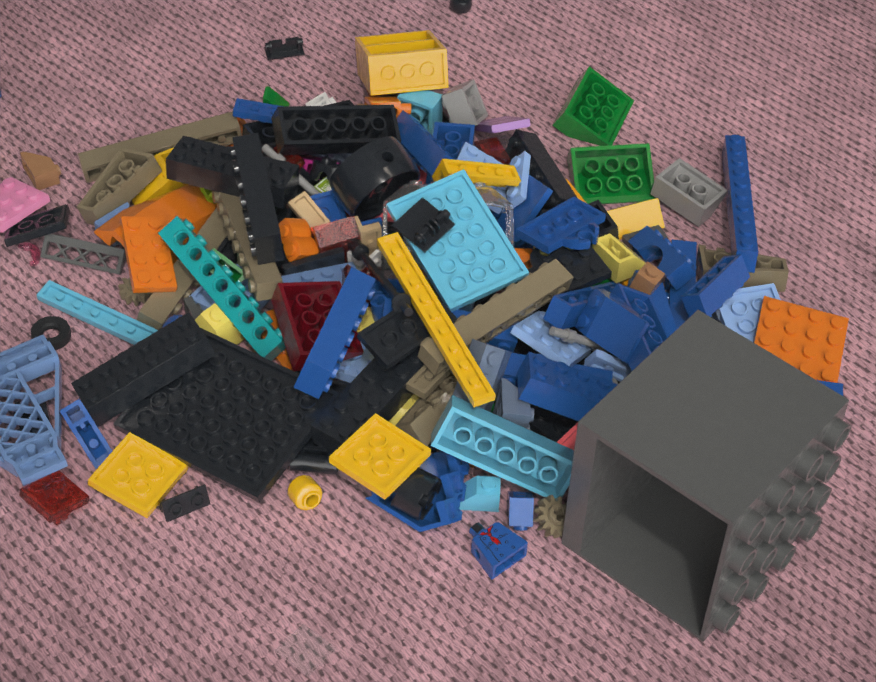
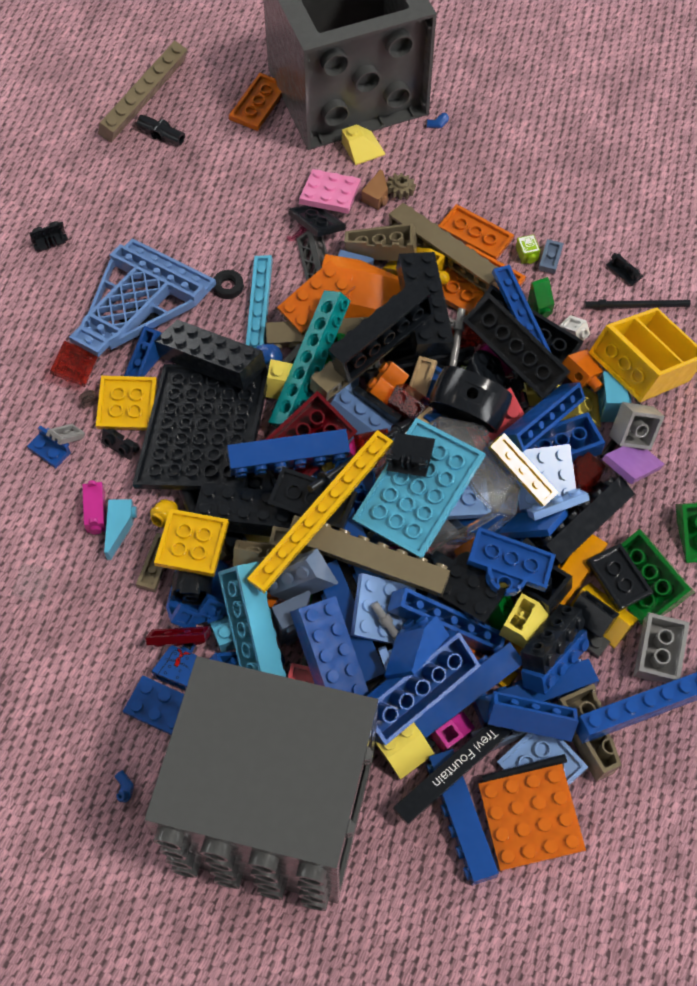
camera: 65 degrees right, 15 degrees up
medium nougat slope [629,261,666,295] -> none
none -> blue bracket [27,425,71,469]
none -> light grey tile [46,424,85,445]
none -> clear smoke tile [78,390,99,409]
none -> dark pink brick [83,480,106,535]
none -> medium azure slope [104,499,137,560]
none -> blue arm [115,770,134,803]
none -> blue plate [123,675,184,735]
none -> dark tan plate [136,533,165,593]
none -> dark red plate [145,626,211,647]
none -> dark tan gear [386,173,416,200]
none -> orange plate [438,204,514,260]
none -> black bar [482,754,567,782]
none -> lime brick [516,234,540,264]
none -> black brick [520,604,585,674]
none -> sand blue plate [538,239,564,274]
none -> black brick [572,590,620,638]
none -> black bar [584,299,691,310]
none -> black tile [586,543,653,612]

